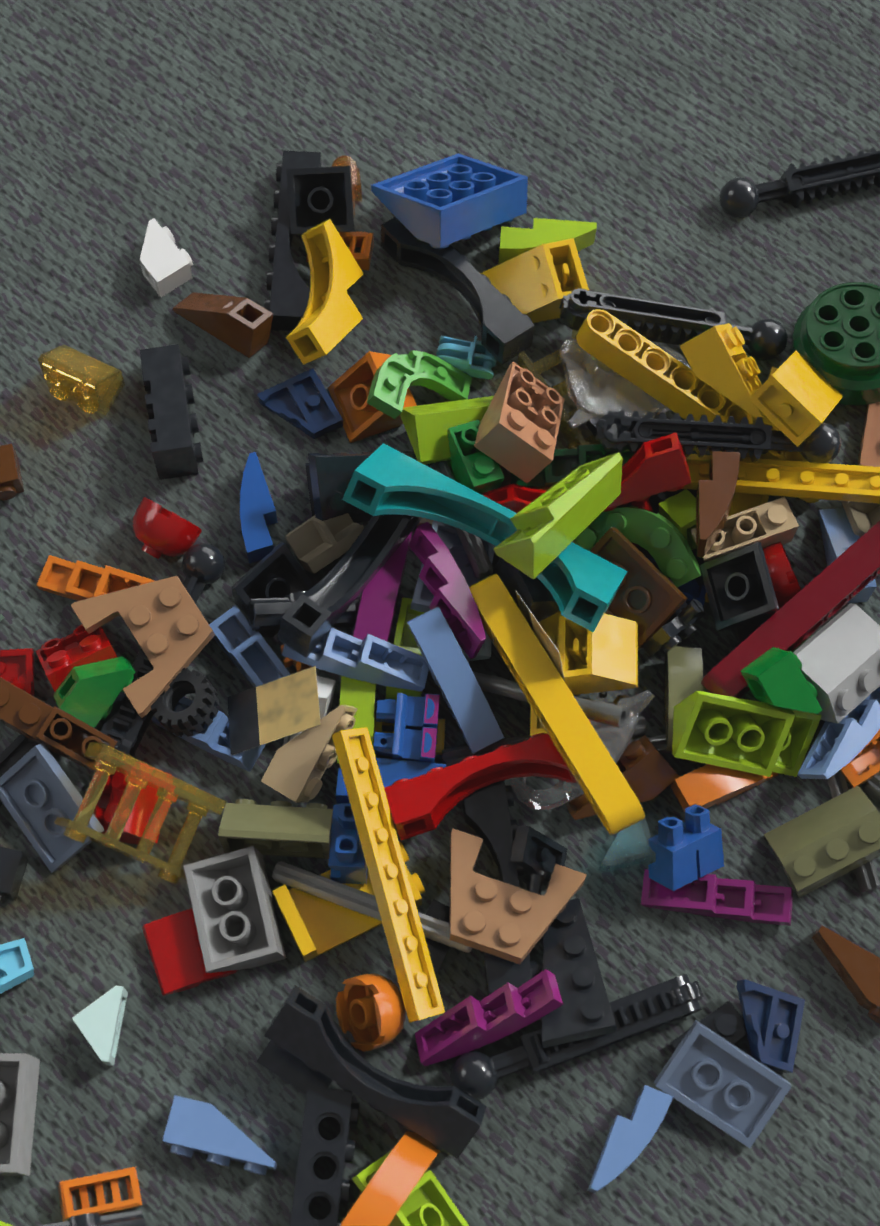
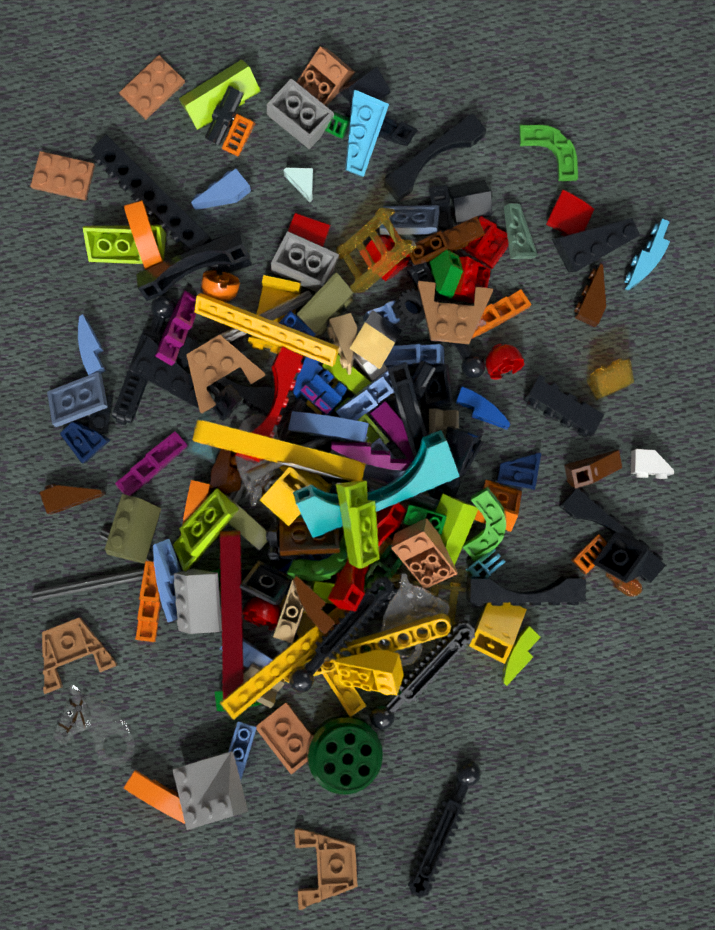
camera: 130 degrees right, 15 degrees up
yellow arch [286,219,364,365] -> none
blue slope [371,153,528,249] -> none
blue hips [648,804,724,891] -> none
green slope [740,647,823,714] -> none
yellow panel [748,351,843,447] -> none

